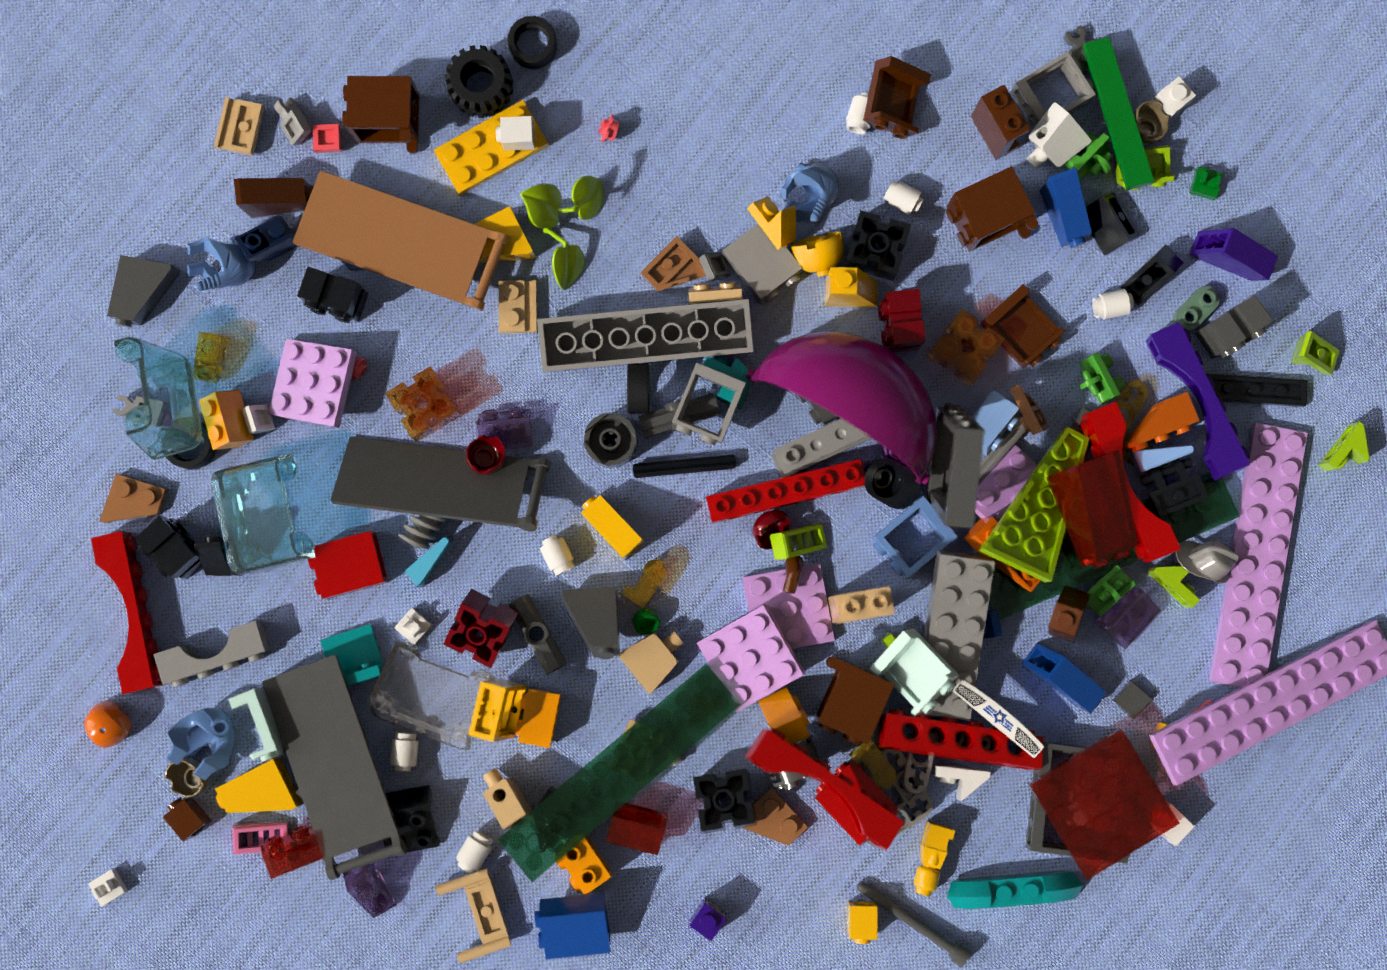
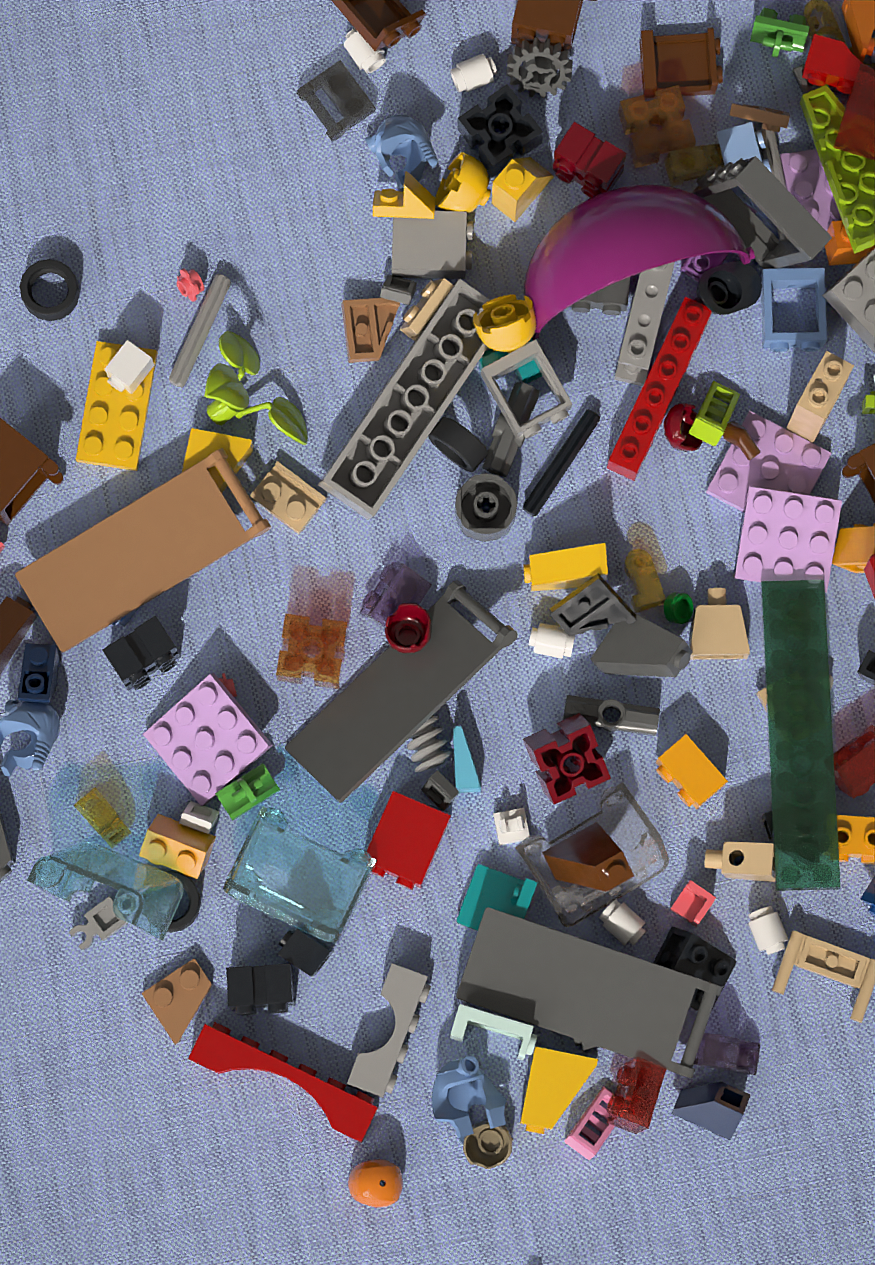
camera: 55 degrees left, 5 degrees down
reddish brown brick [163,797,212,842] -> none
black tyre [445,45,514,118] -> none
yellow window [468,679,528,742] -> none
none -> light grey axle [169,274,231,388]
none -> bright green hips [215,763,280,821]
none -> clear smoke plate [296,60,376,141]
none -> dark grey tile [421,770,460,811]
none -> yellow cylinder [473,294,536,353]
none -> dark grey gear [506,37,573,98]
none -> reddish brown slope [542,822,634,892]
none -> black wing [549,573,637,636]
none -> clear yellow leg [664,144,725,187]
none -> coral panel [670,880,716,927]
none -> dark blue slope [672,1081,750,1140]

